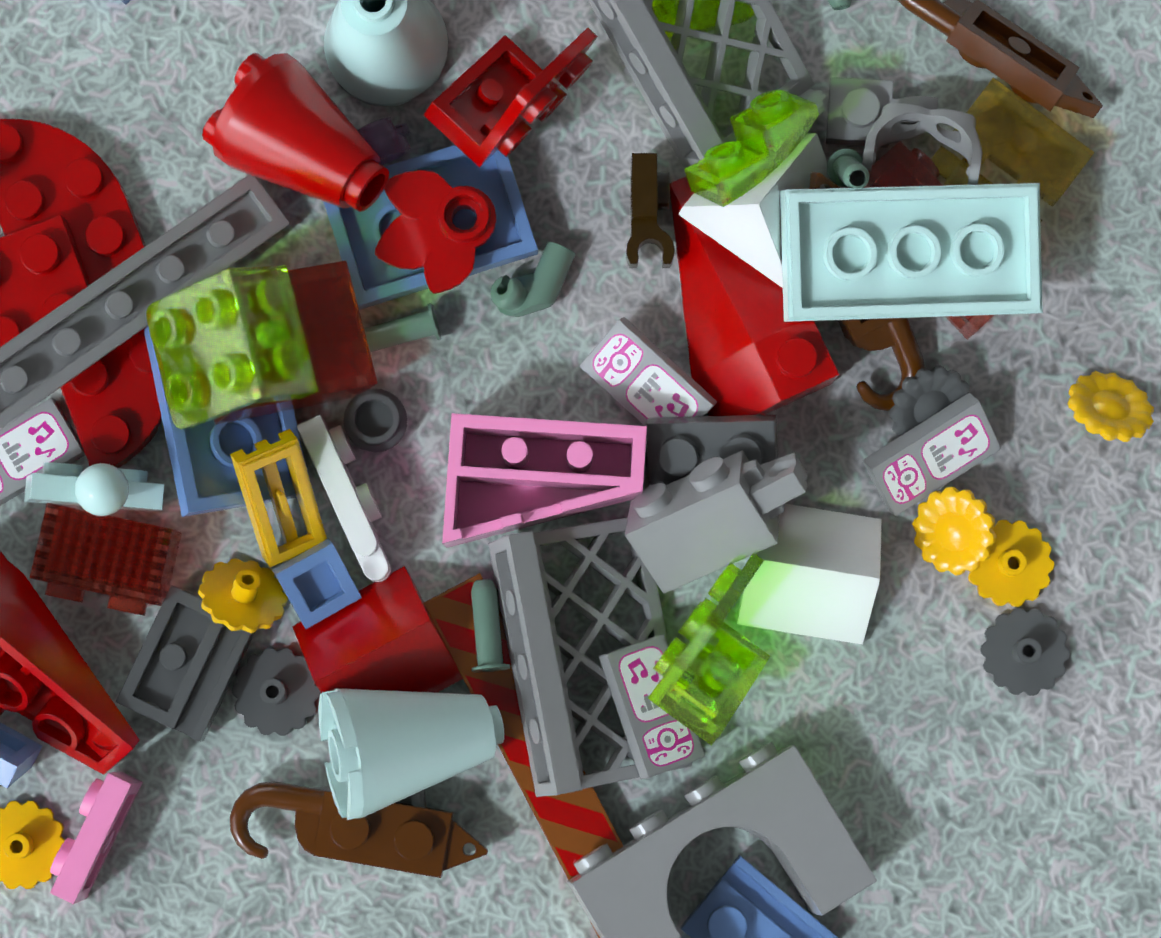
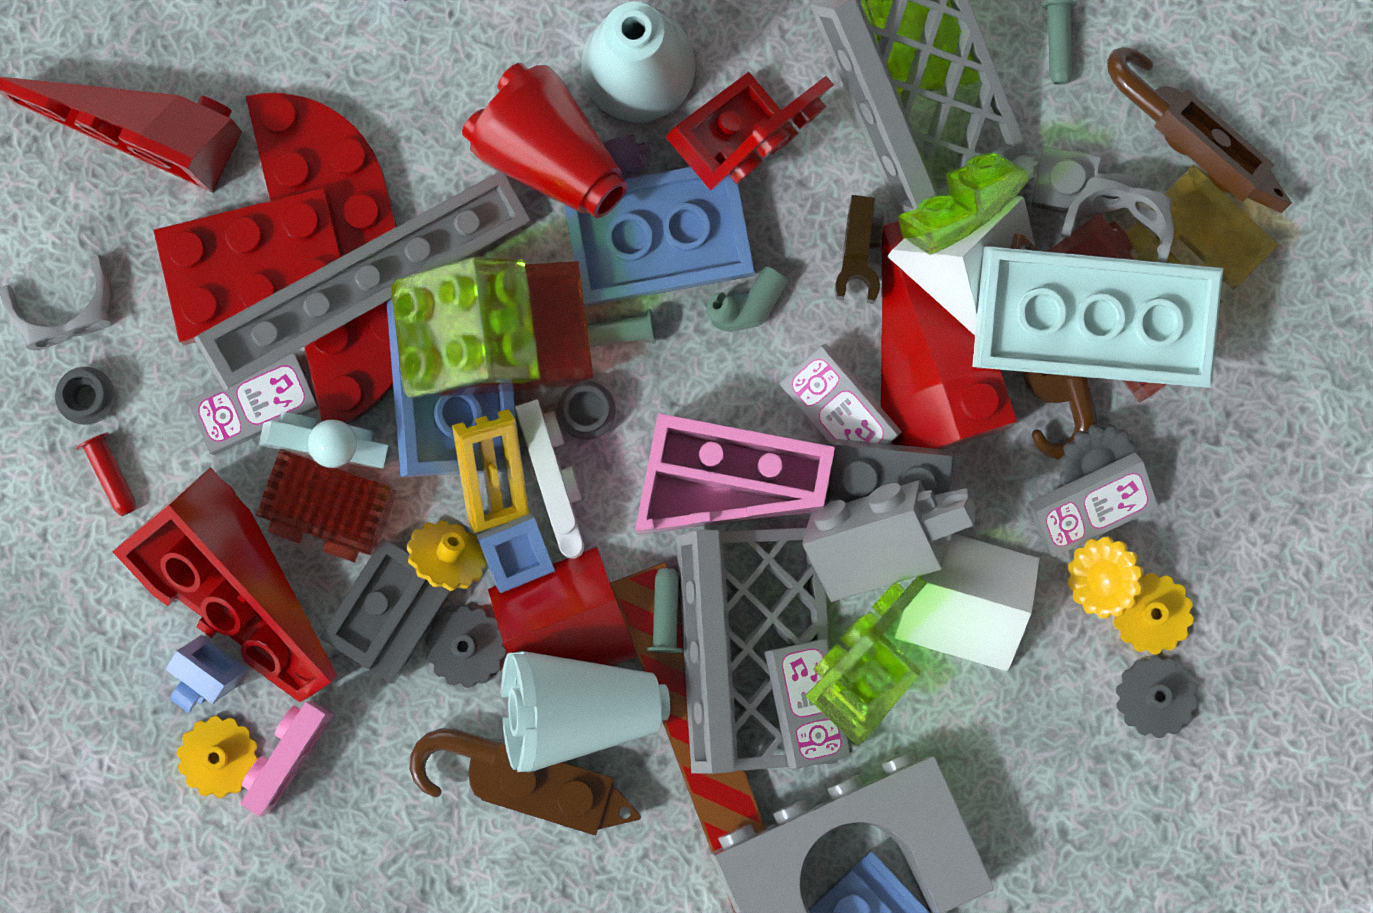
camera: 15 degrees right, 0 degrees up
red plate [375,170,497,294] -> none
sand green piece [827,148,869,189] -> none
yellow piece [1067,371,1154,442] -> none

